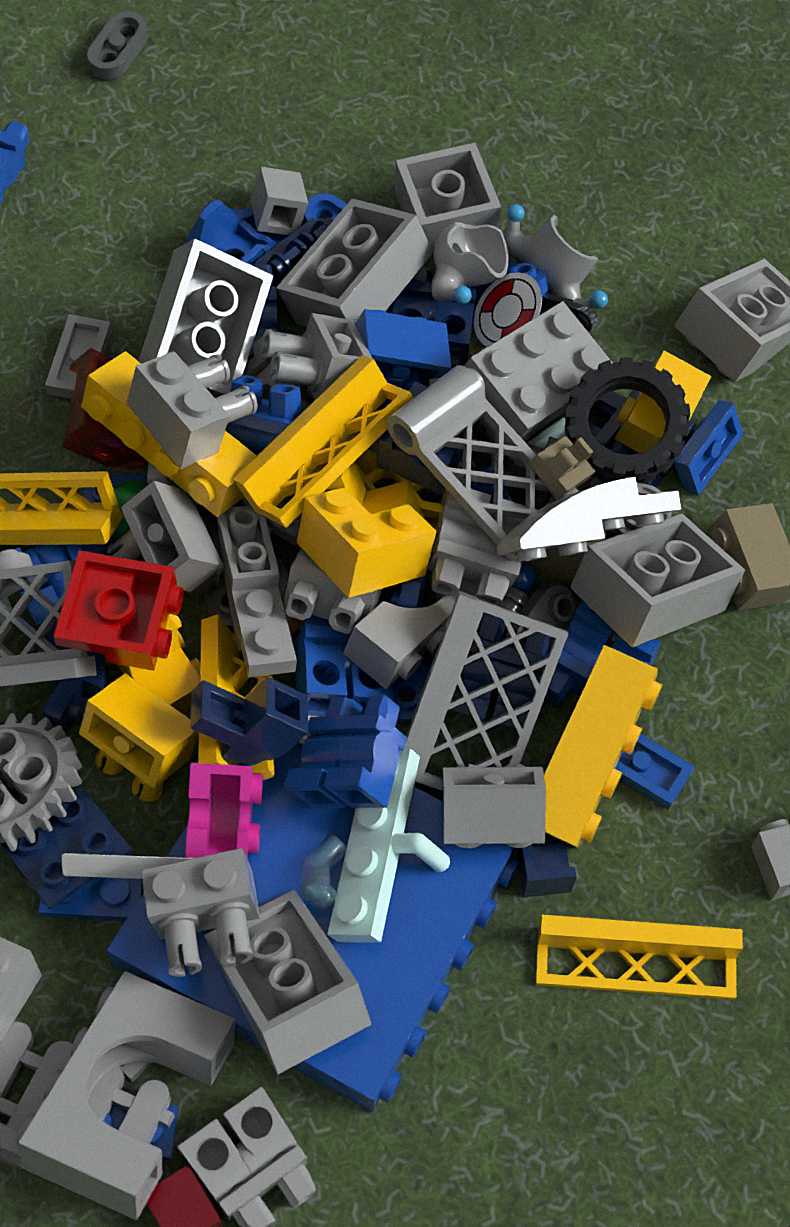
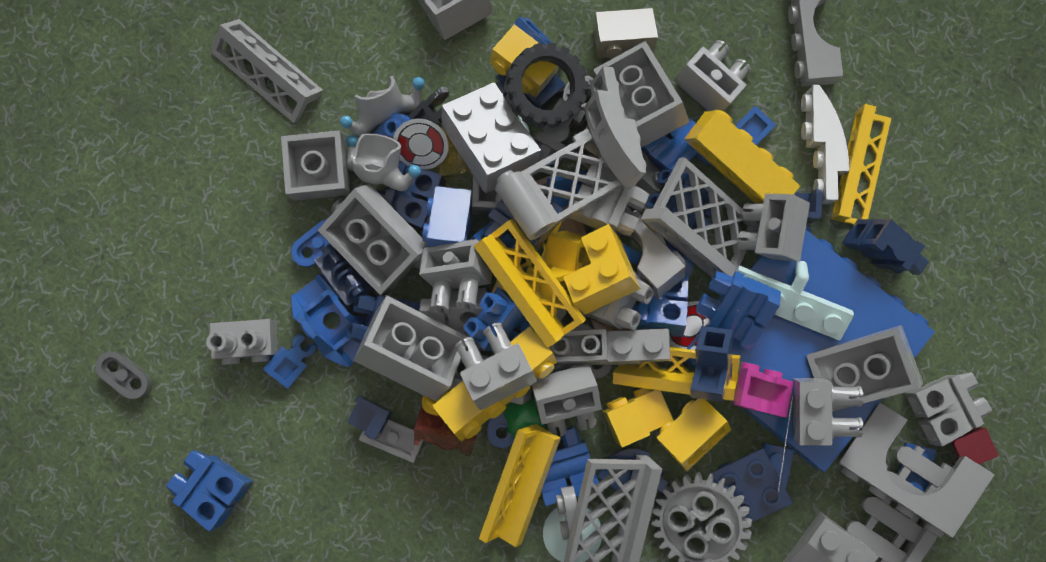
camera: 75 degrees left, 20 degrees up
red plate [53,550,183,671] -> none
light grey brick [250,167,308,235] -> none
clear light blue arm [299,834,347,909] -> none
dark tan tile [528,436,596,500] -> none
none -> light grey brick [206,319,278,365]
none -> light grey fence [210,19,323,123]
none -> blue plate [263,333,317,389]
none -> dark blue panel [348,395,393,440]
none -> light grey brick [673,40,751,111]
none -> white slope [801,85,849,204]
none -> dark blue hips [842,219,929,275]

